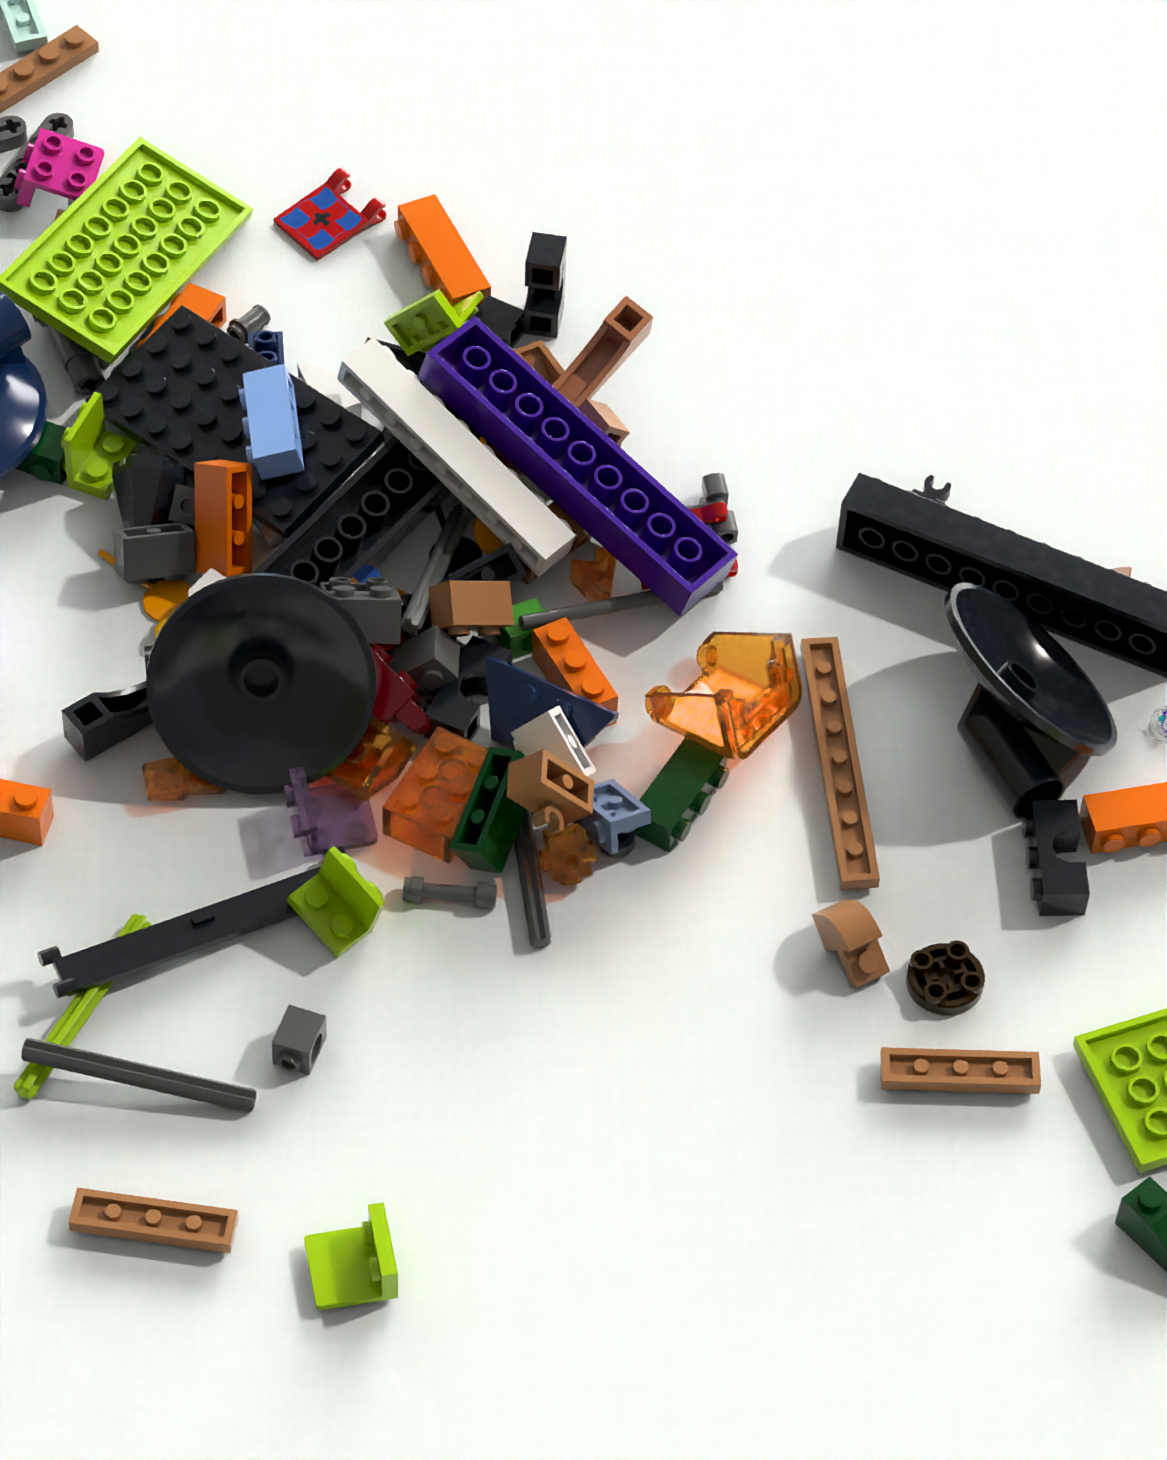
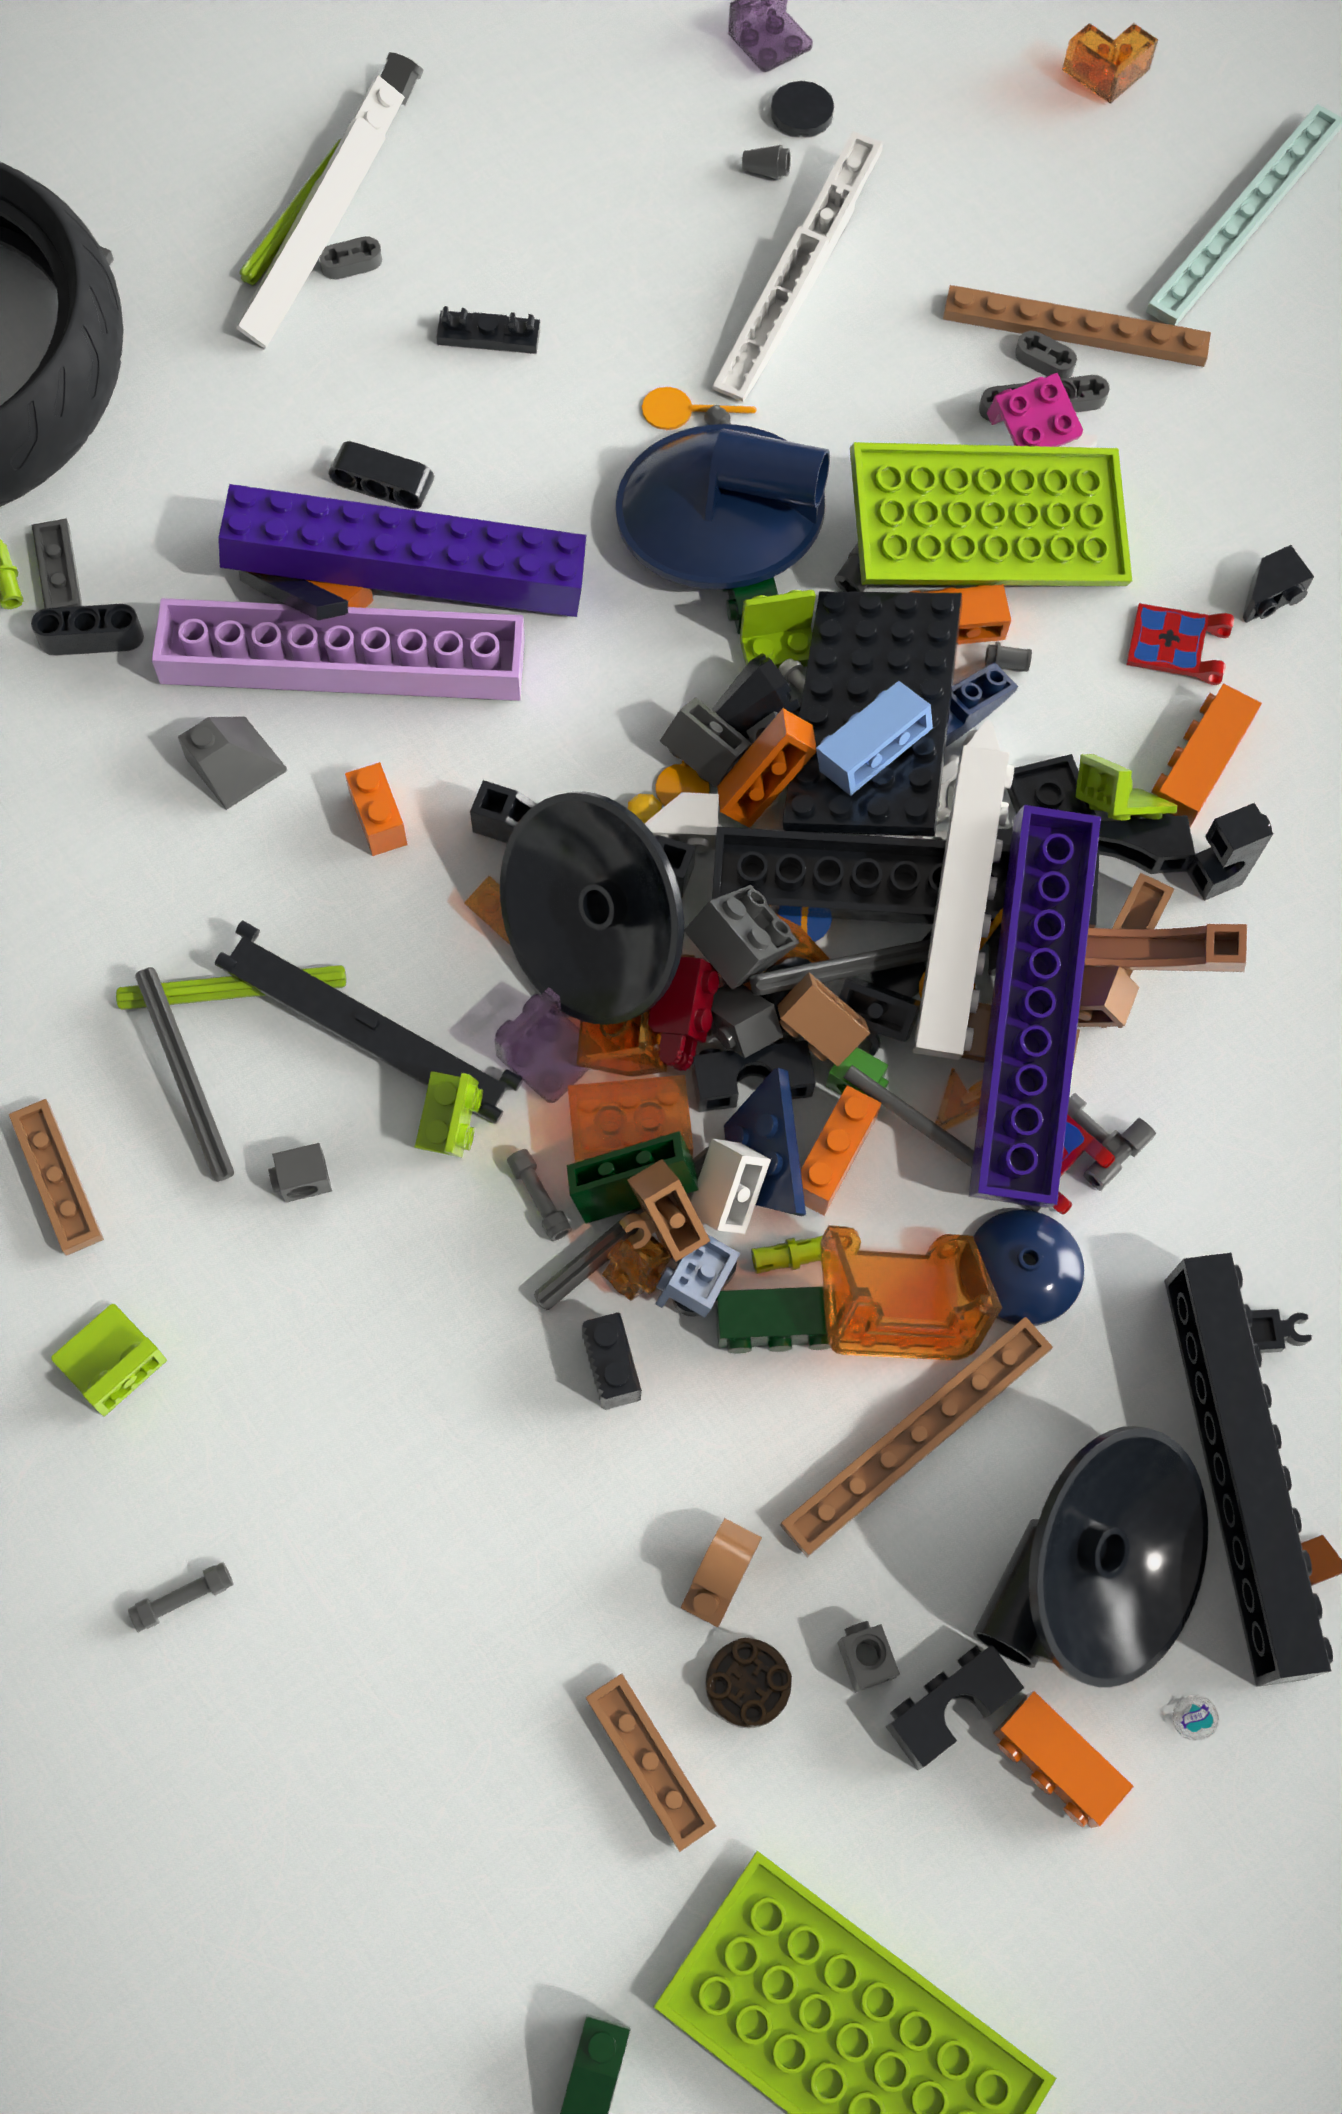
camera: 55 degrees right, 15 degrees up
none -> dark grey bar [128,1562,234,1632]
none -> black brick [582,1313,642,1410]
none -> lime pin [751,1234,835,1274]
none -> dark grey brick [837,1621,900,1693]
none -> dark blue dish [965,1210,1084,1326]
none -> black slope [1242,545,1314,623]

